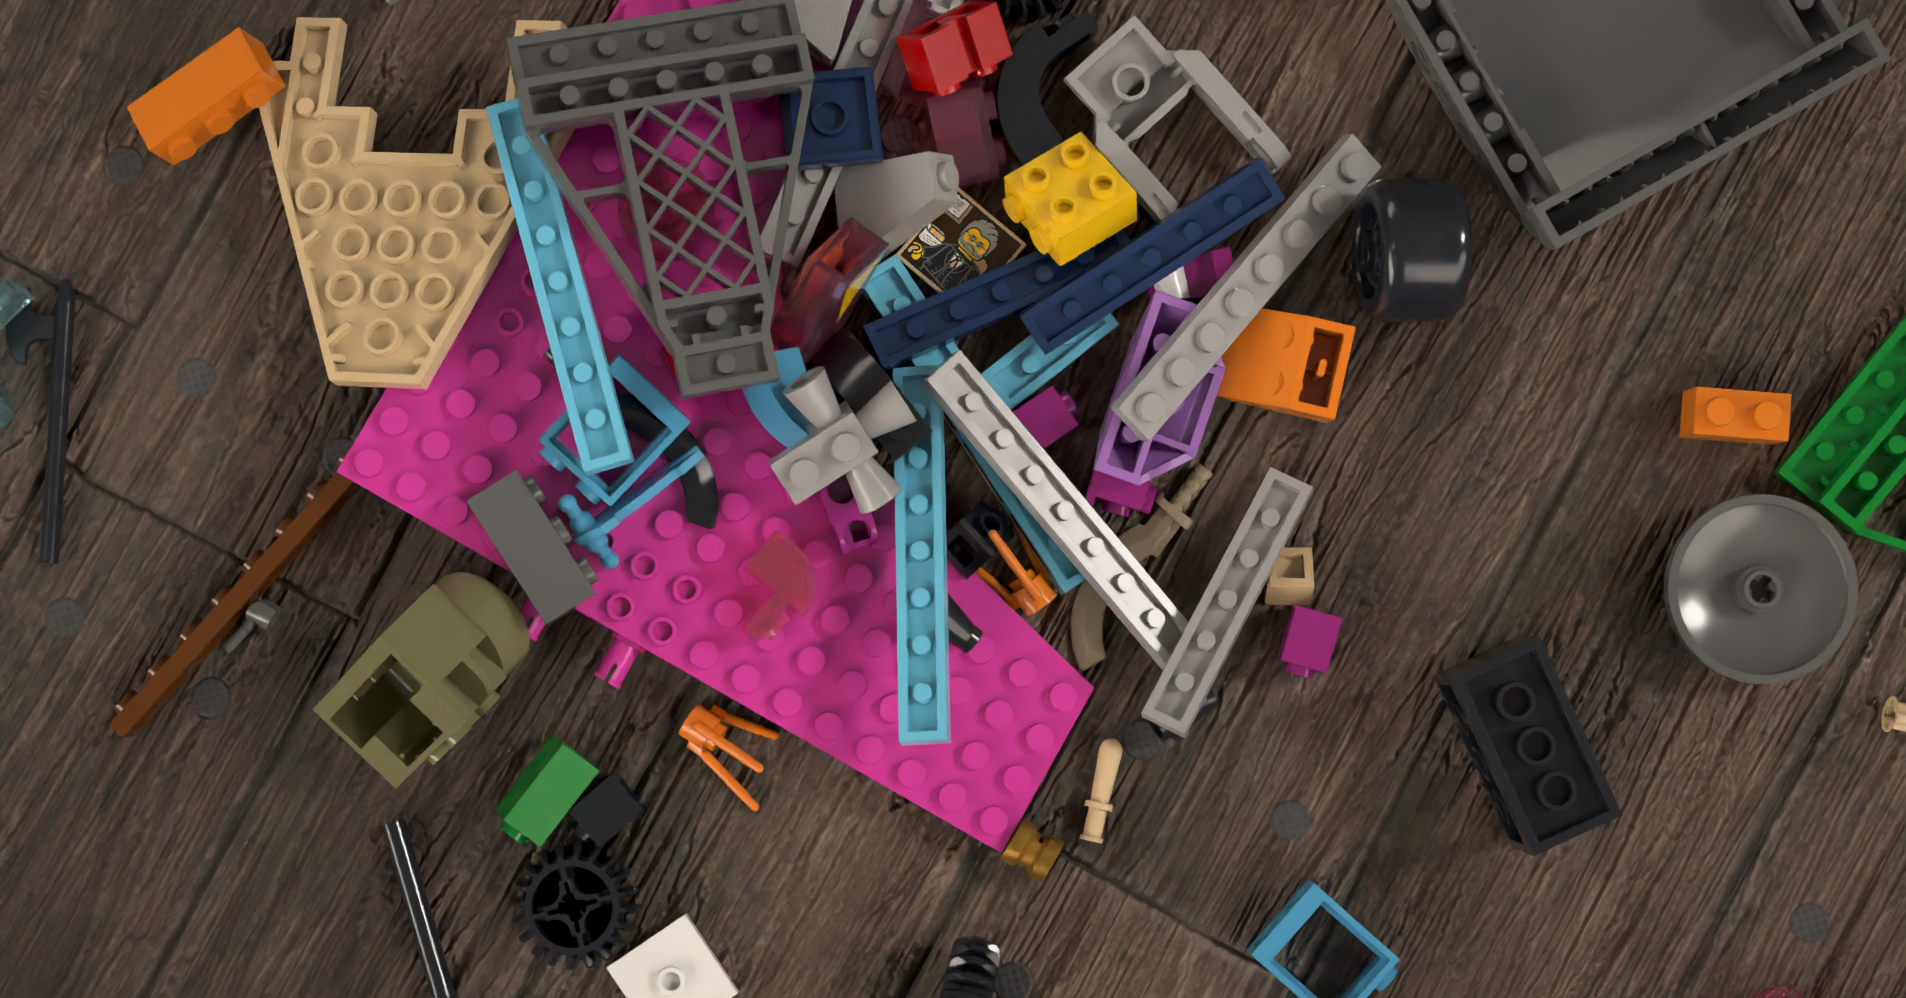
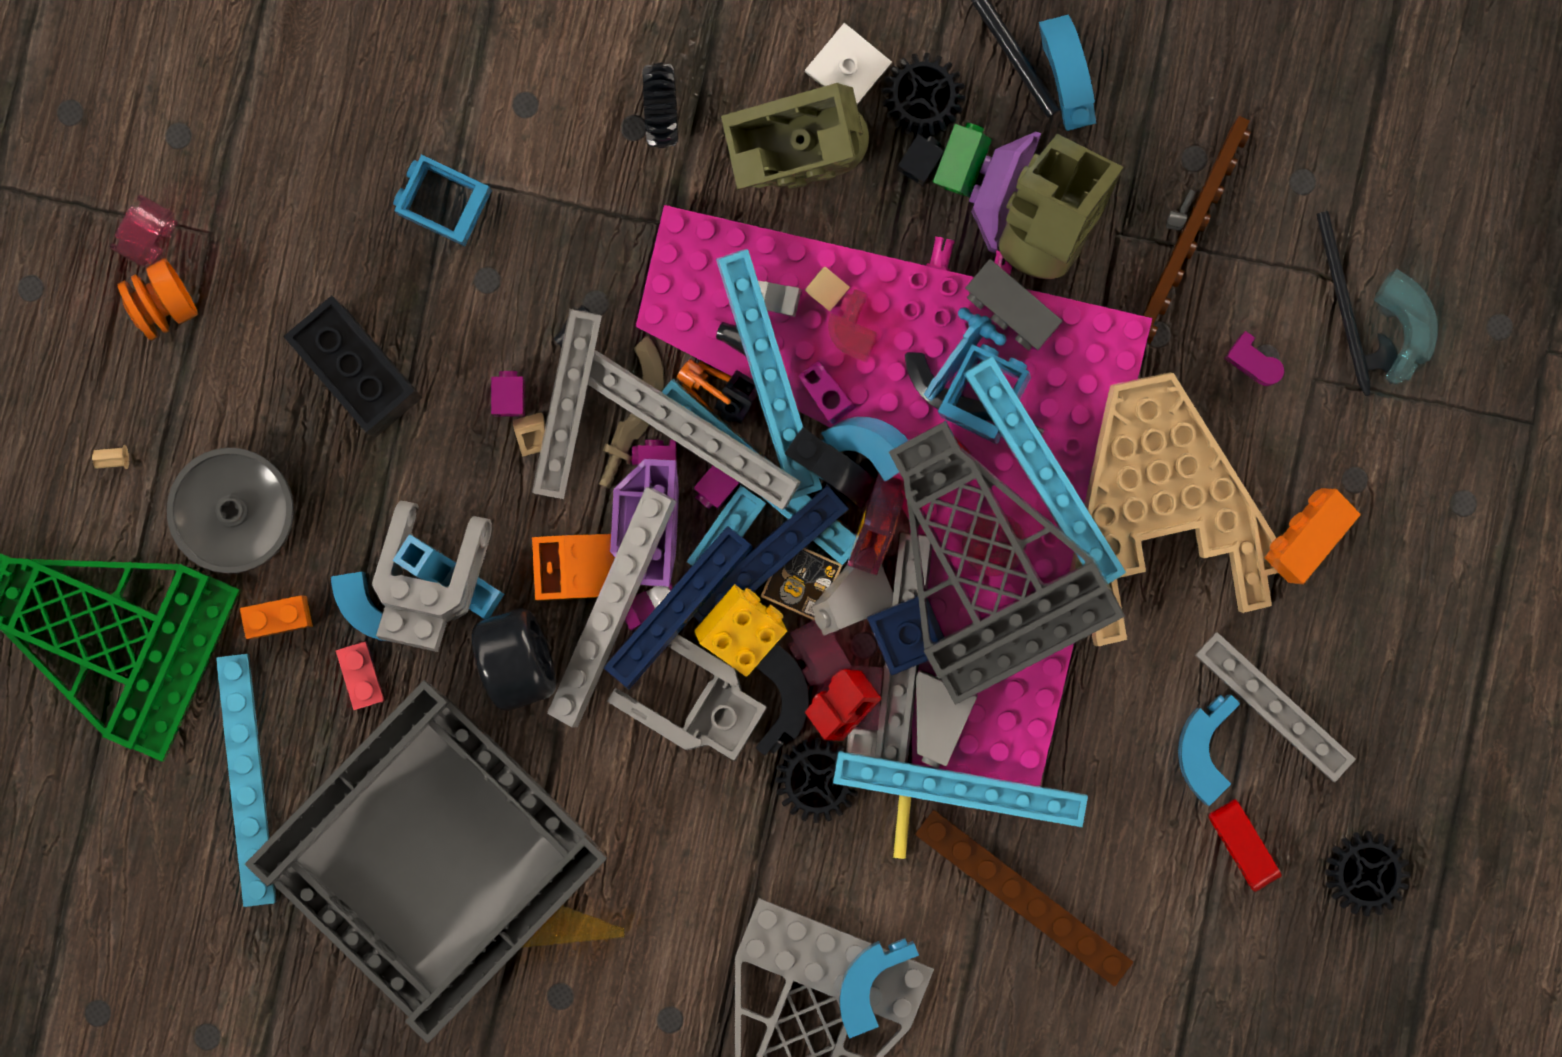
camera: 160 degrees right, 0 degrees up
orange plant [678,703,779,811] -> none
light grey brick [768,366,917,514] -> none
pearl gold wheel [999,818,1064,883] -> none
tan piece [1079,738,1123,844] -> none
none -> orange wheel [118,258,198,341]
none -> medium azure plate [216,654,276,907]
none -> dark azure arch [331,572,390,642]
none -> coral plate [336,641,385,710]
none -> light grey plate [372,500,492,652]
none -> dark azure arch [392,534,505,619]
none -> olive brick [721,83,869,190]
none -> light grey leg [758,280,802,317]
none -> tan slope [805,266,850,311]
none -> medium lavender wedge [969,131,1041,253]
none -> dark azure arch [1039,14,1096,131]
none -> magenta leg [1223,331,1284,386]

